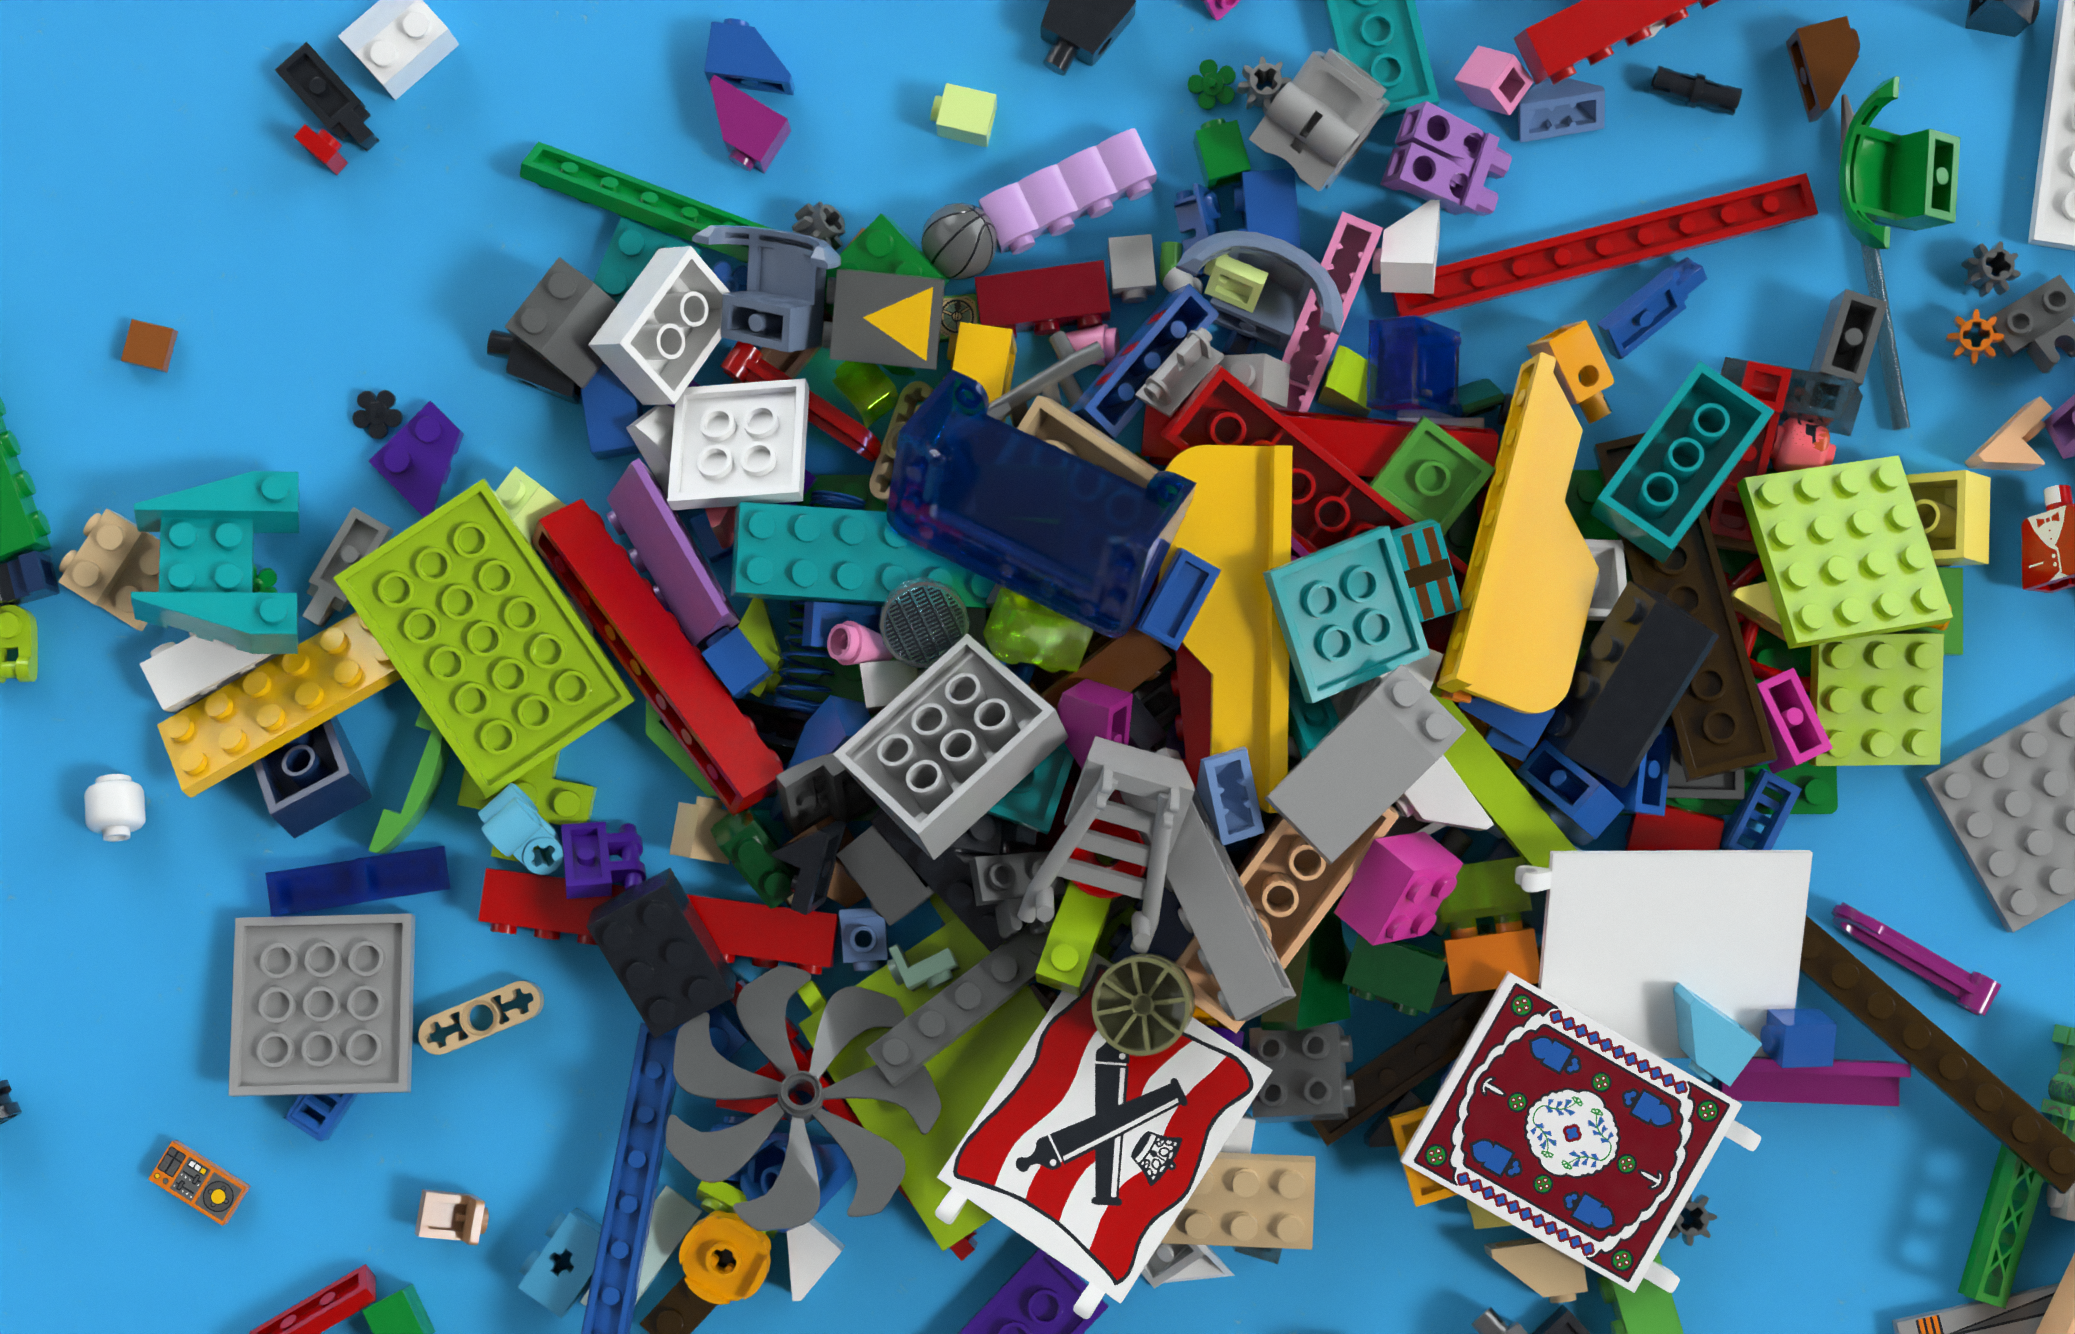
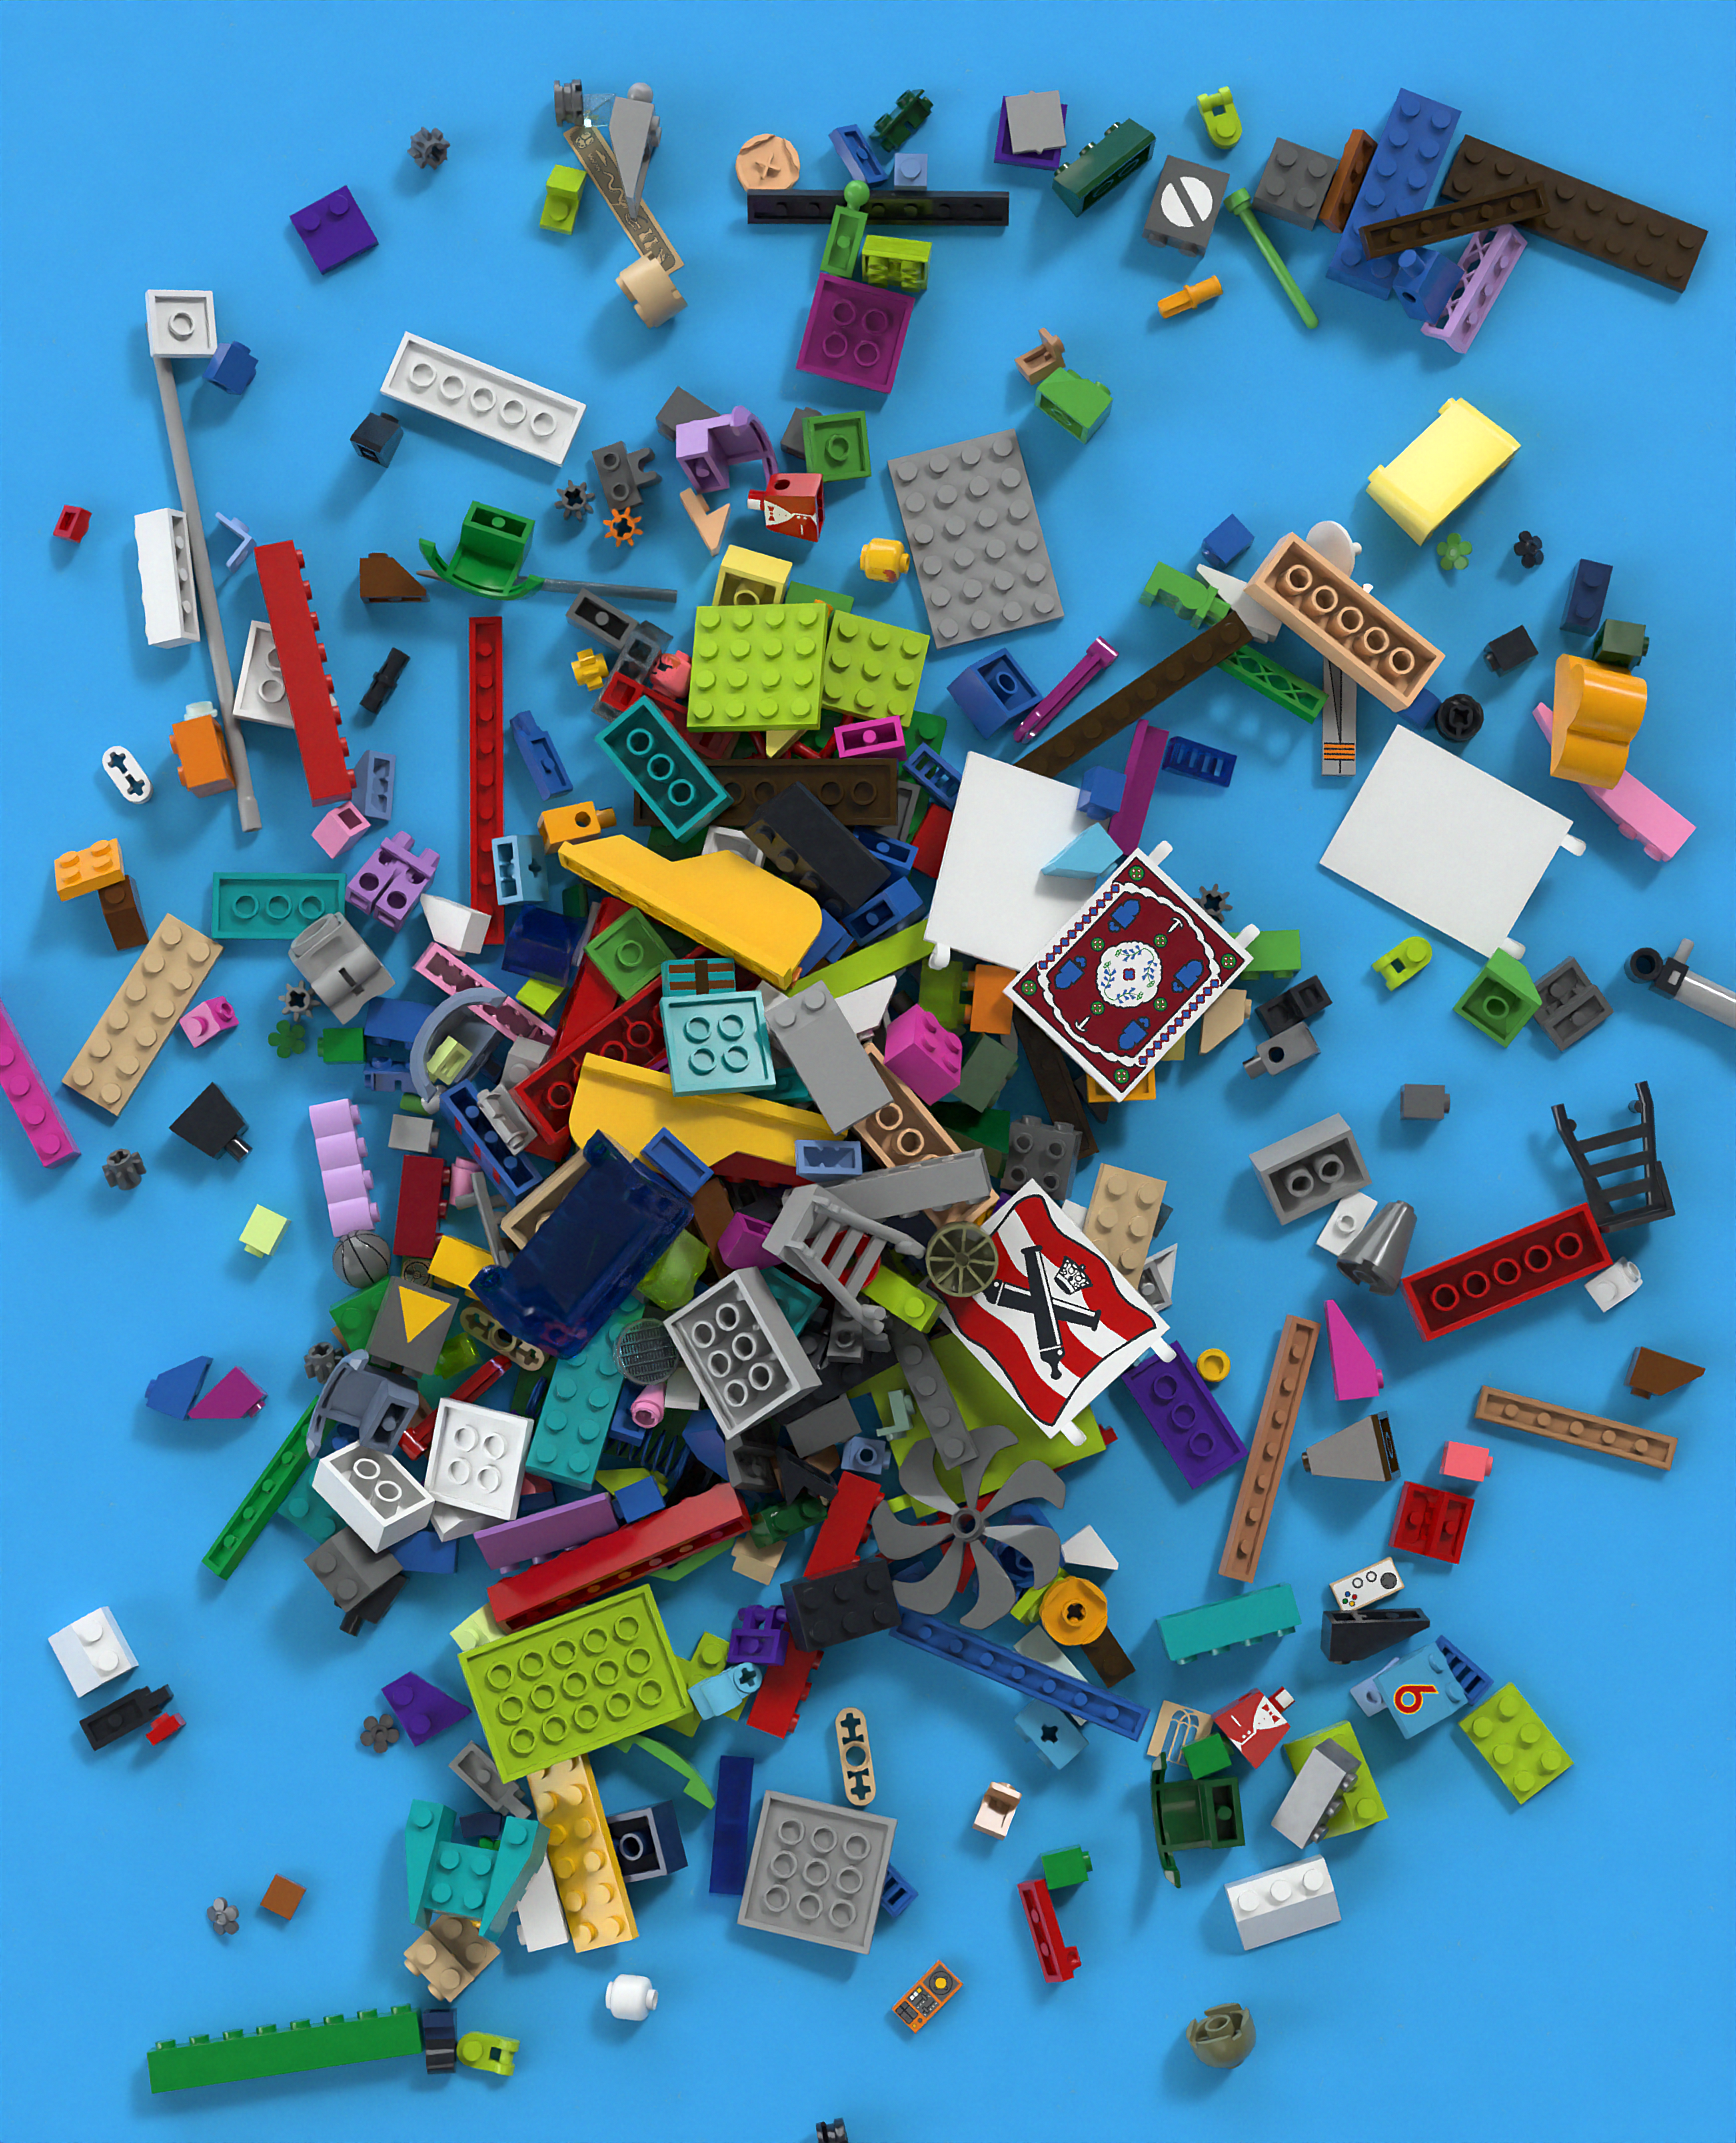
camera: 75 degrees left, 0 degrees up
none -> dark grey plant [207,1897,239,1935]
none -> dark blue piece [459,1811,502,1838]
none -> dark azure brick [492,834,549,906]
none -> yellow gear [571,648,610,691]
none -> yellow head [860,537,910,583]
none -> blue slope [946,647,1044,740]
none -> clear blue slope [1161,736,1237,788]

